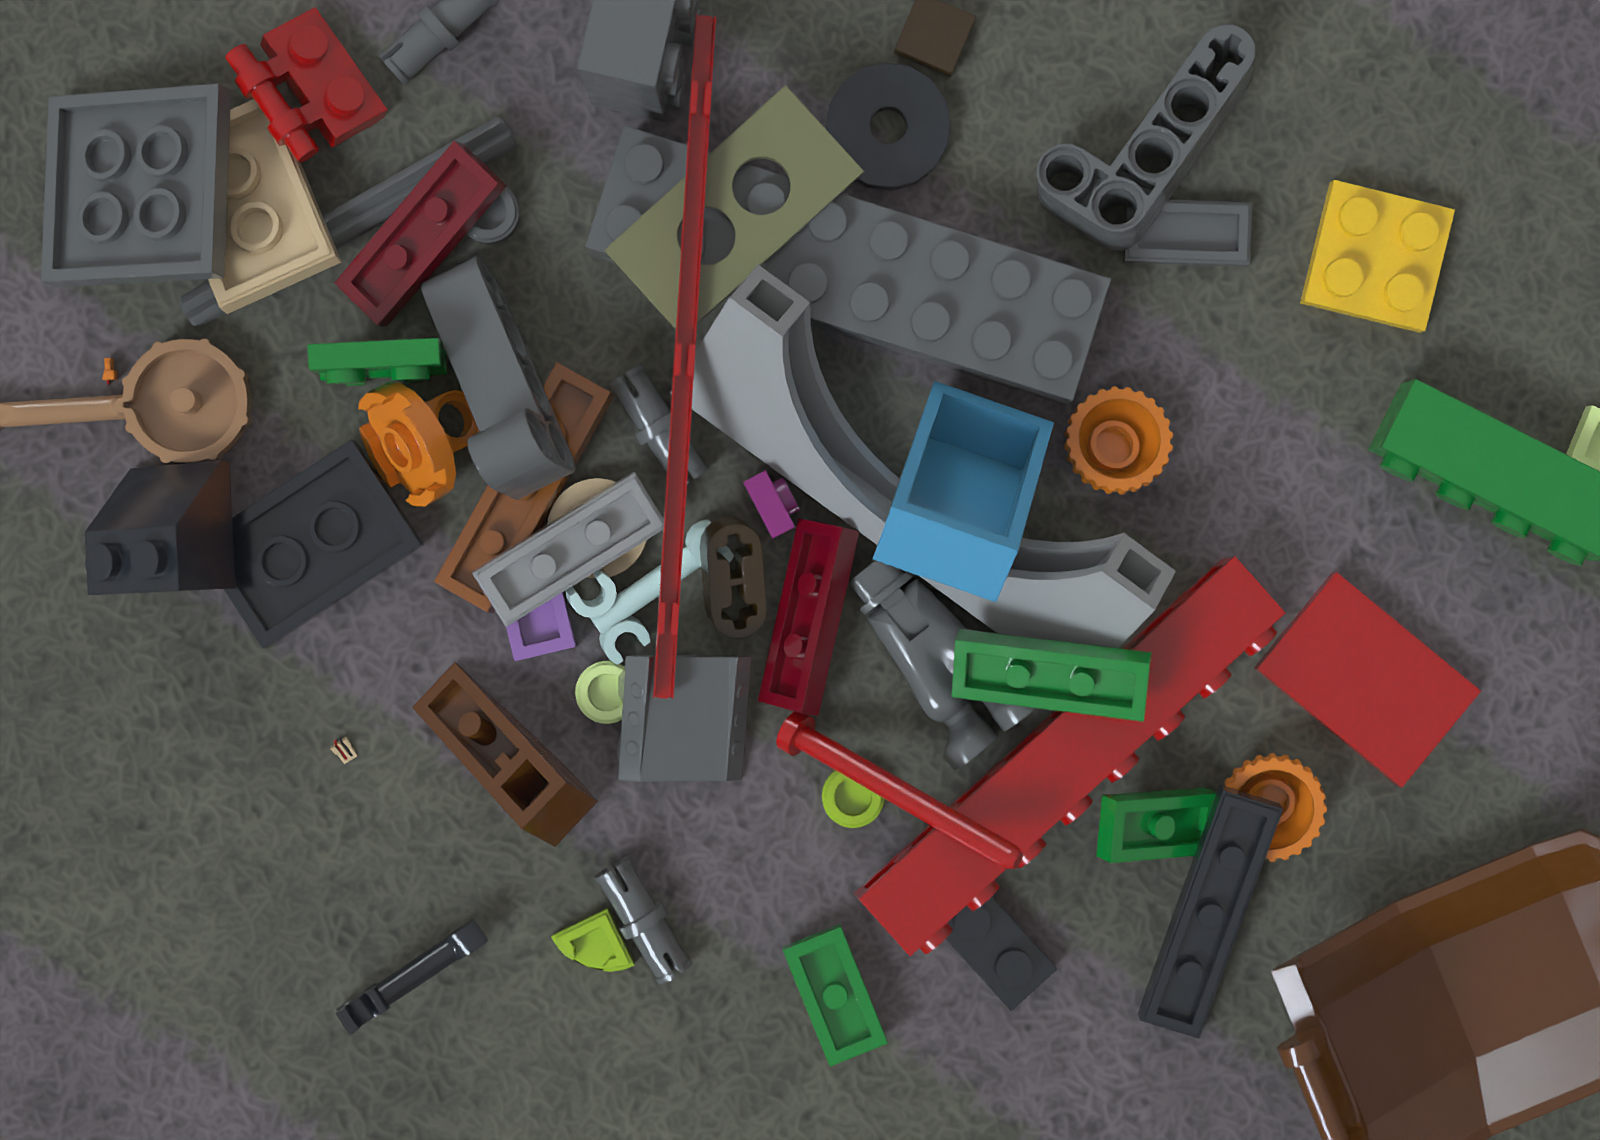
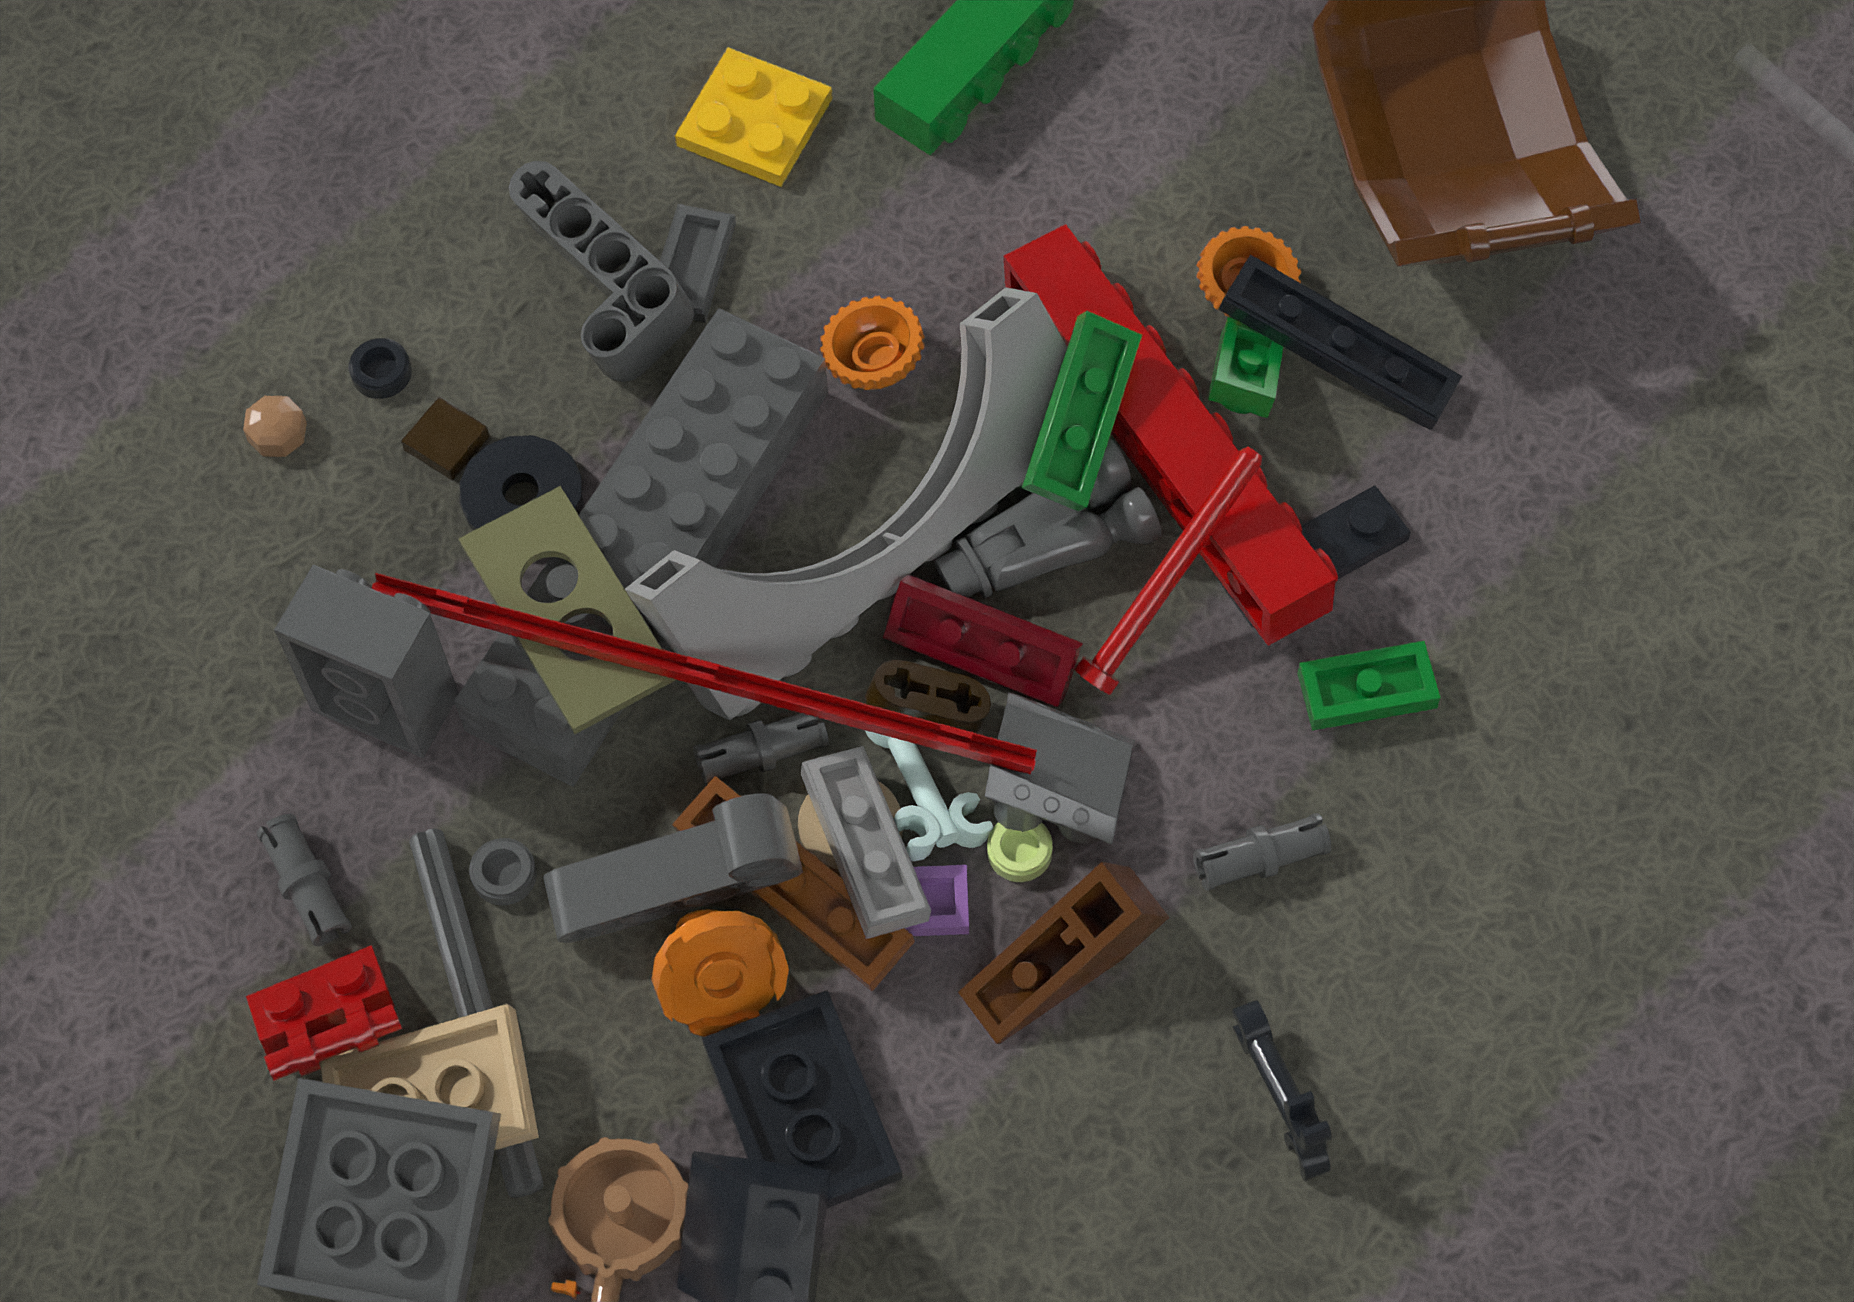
camera: 75 degrees left, 25 degrees down
green plate [307,338,447,386] -> none
tan piece [331,736,357,764] -> none
dark red plate [334,141,507,327] -> none
lime tile [551,907,635,972] -> none
magenta plate [743,470,800,539] -> none
lime tile [822,770,884,828] -> none
dark azure piece [873,381,1054,602] -> none
red tile [1254,572,1481,788] -> none

